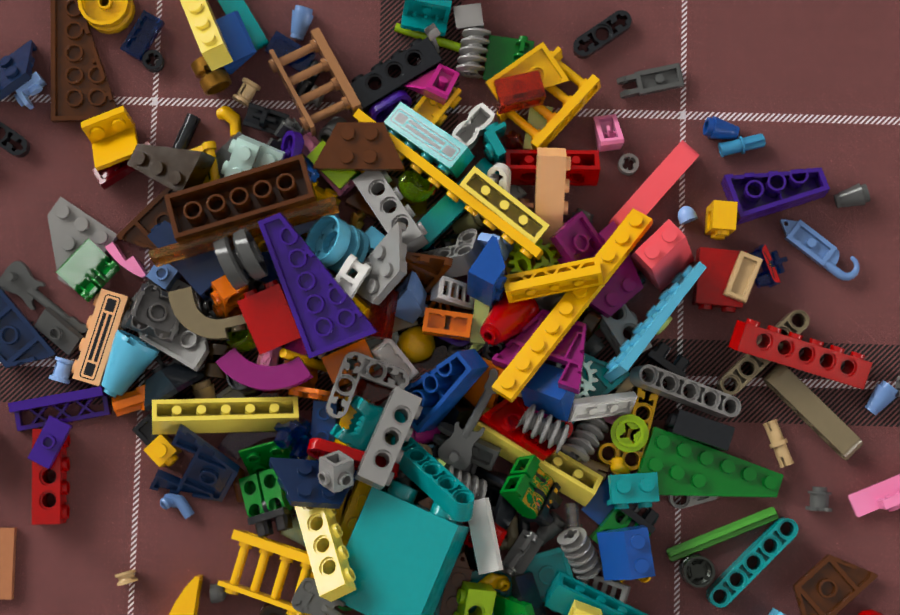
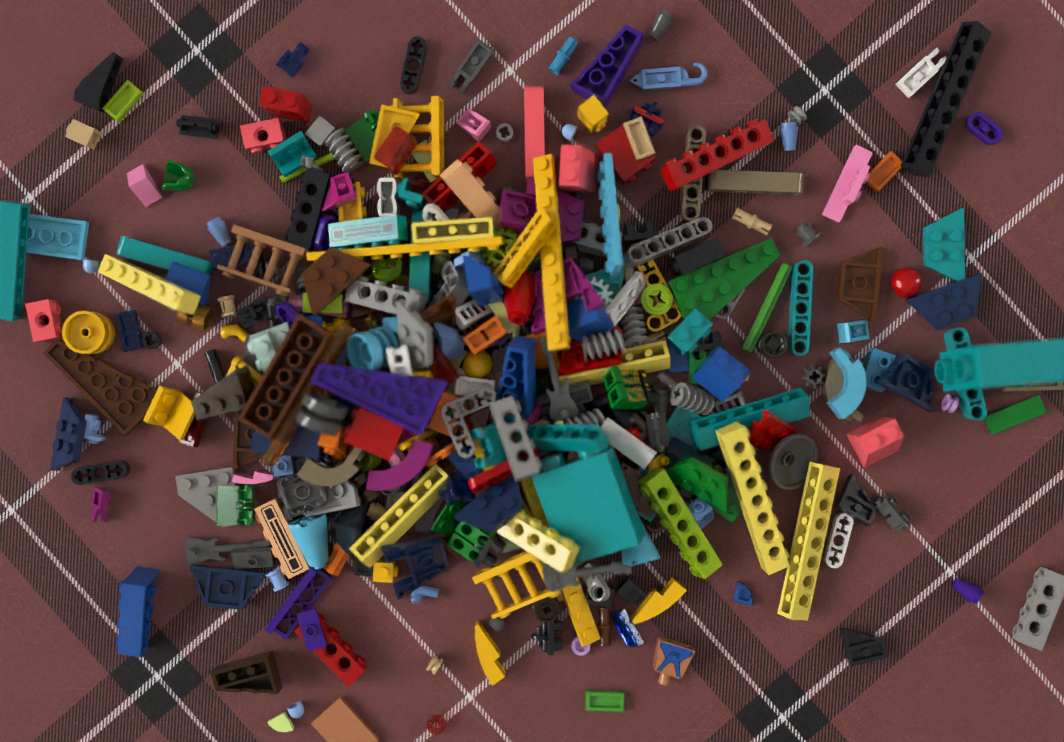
camera: 50 degrees left, 5 degrees up
light grey brick [318,450,355,493] -> none
yellow arm [610,457,630,475] -> none
blue cone [703,116,739,140] -> none

